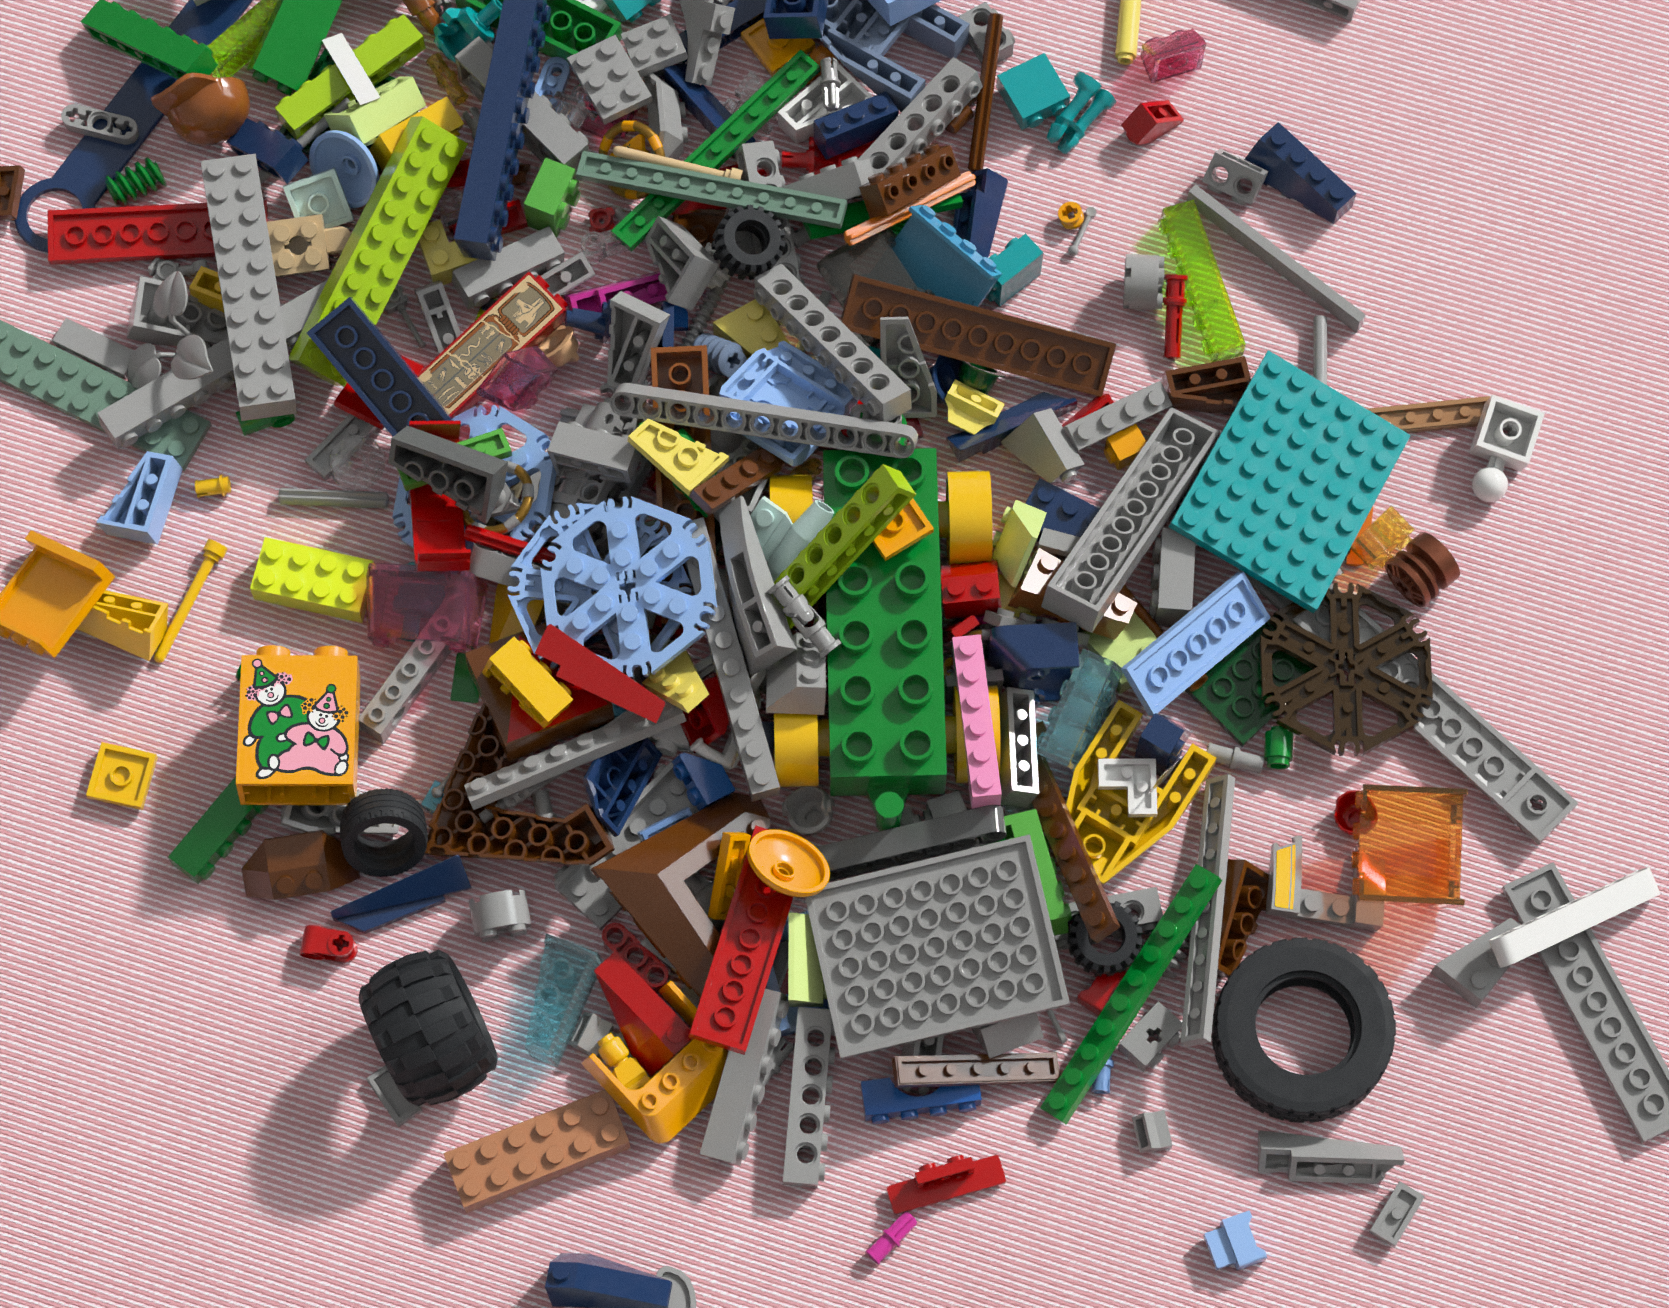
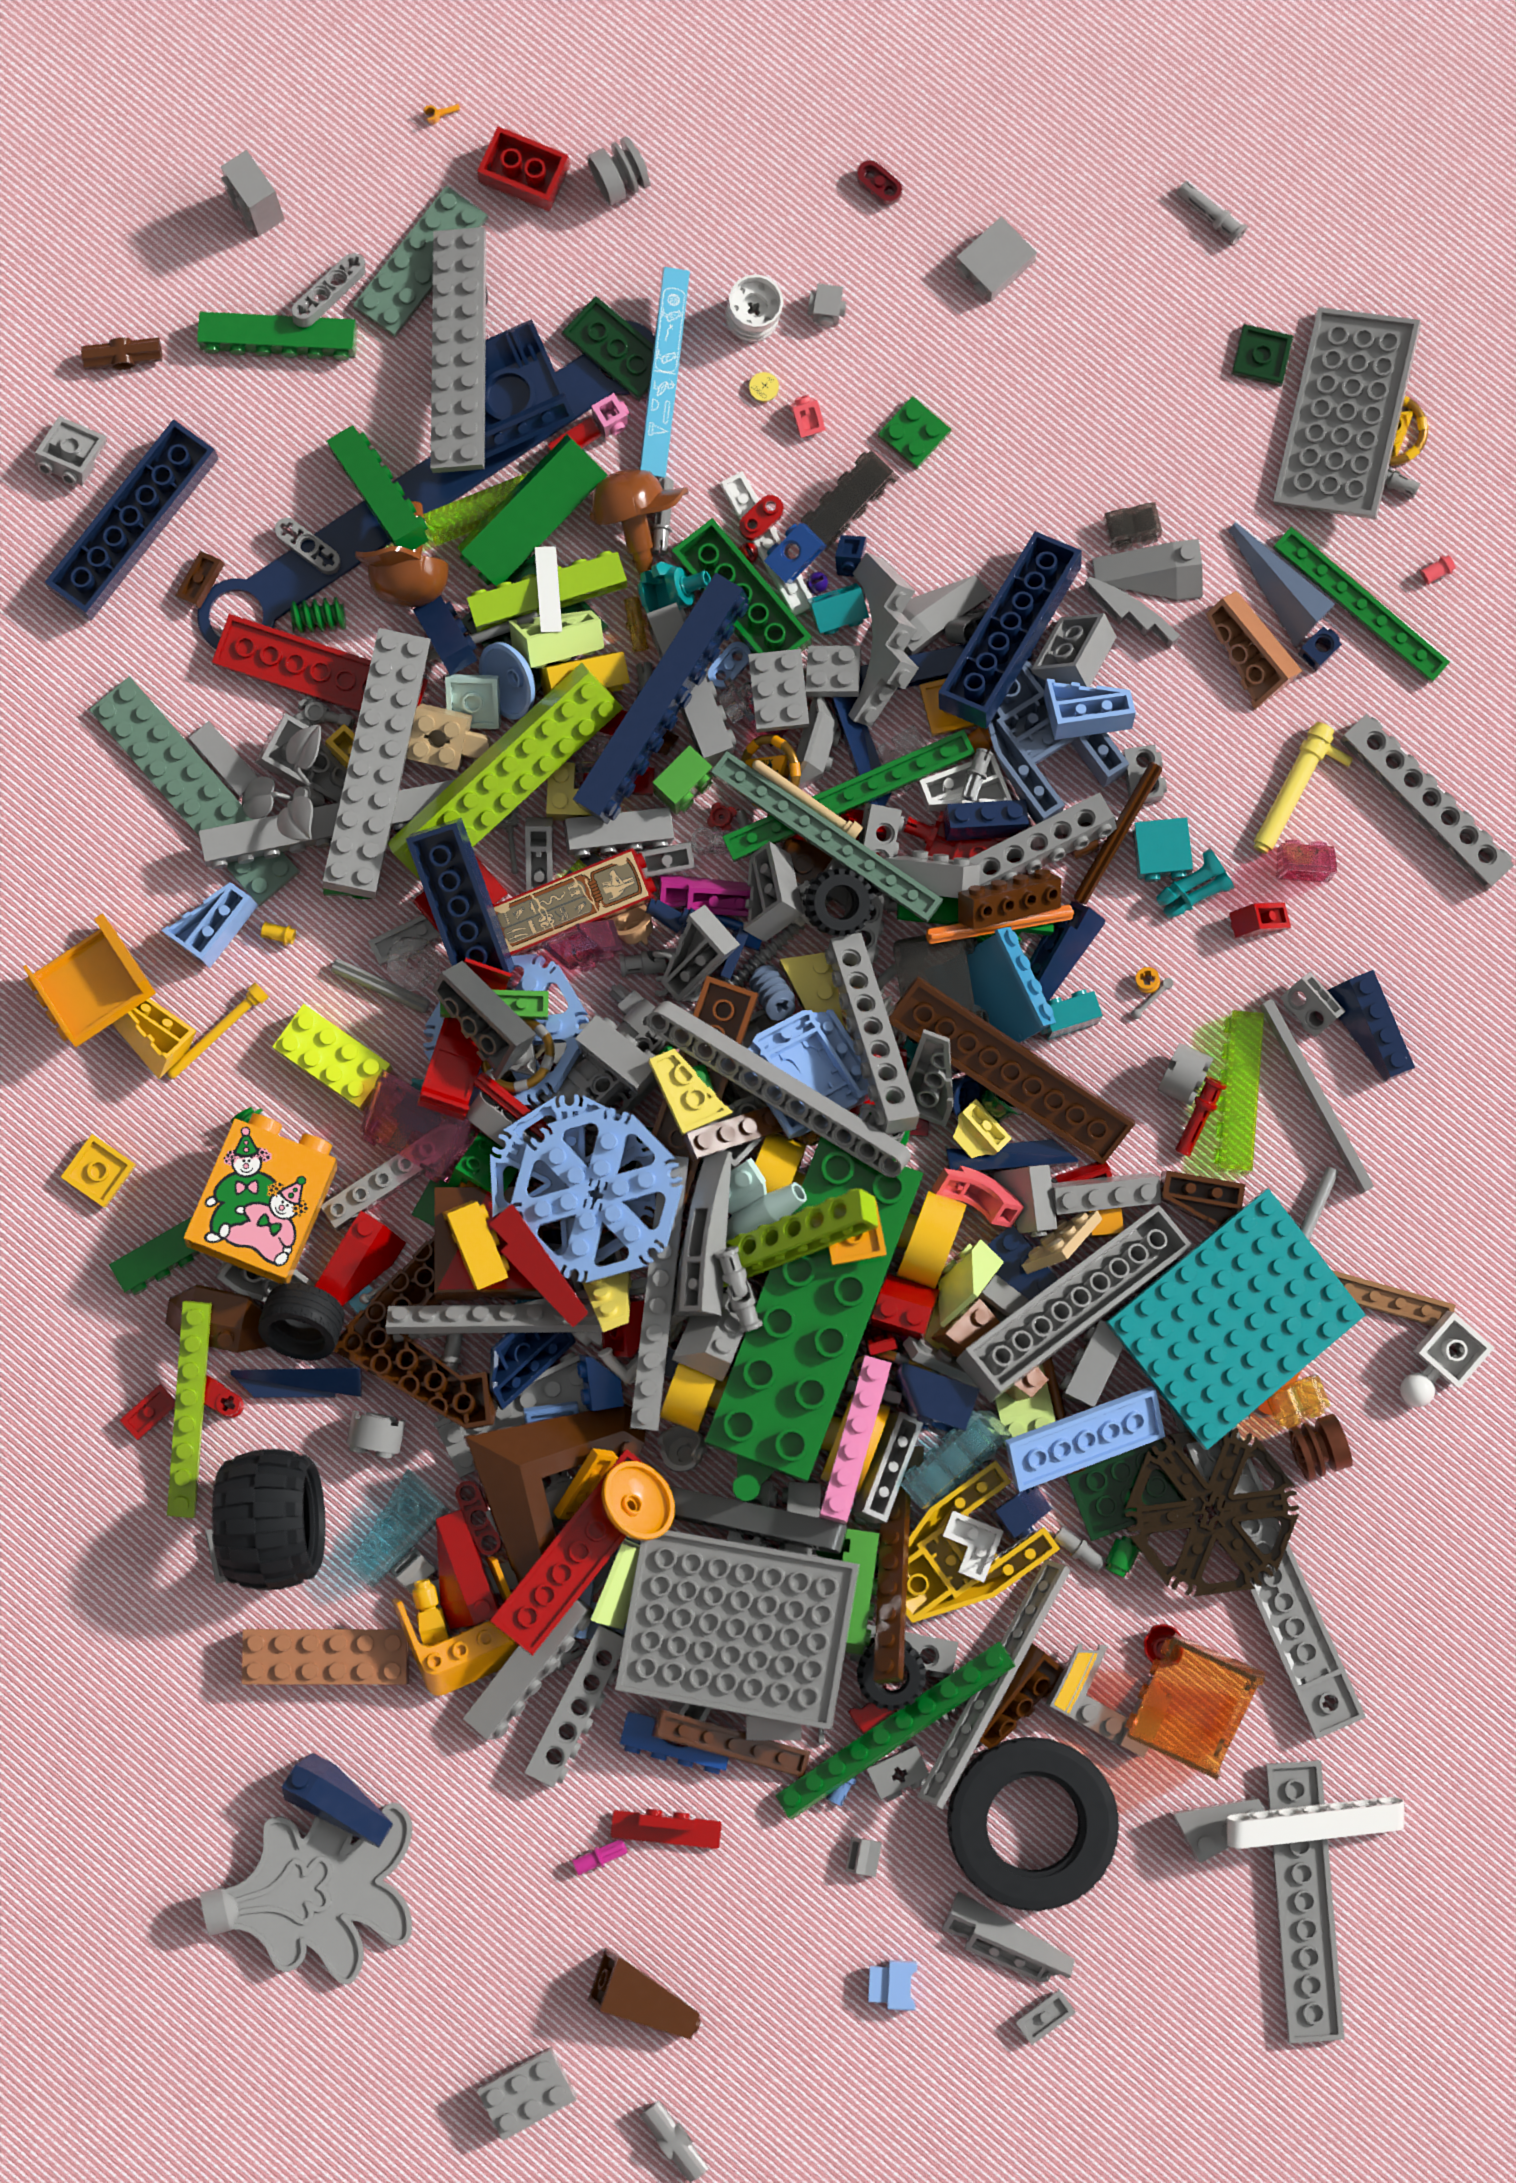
camera: 20 degrees right, 10 degrees up
none -> red plate [120,1384,175,1441]
none -> lime plate [167,1301,212,1518]
none -> red wedge [314,1211,406,1307]
none -> green bracket [447,1132,519,1194]
none -> light grey piece [619,947,676,977]
none -> coral arch [931,1166,1024,1228]
none -> tan plate [1022,1210,1102,1274]

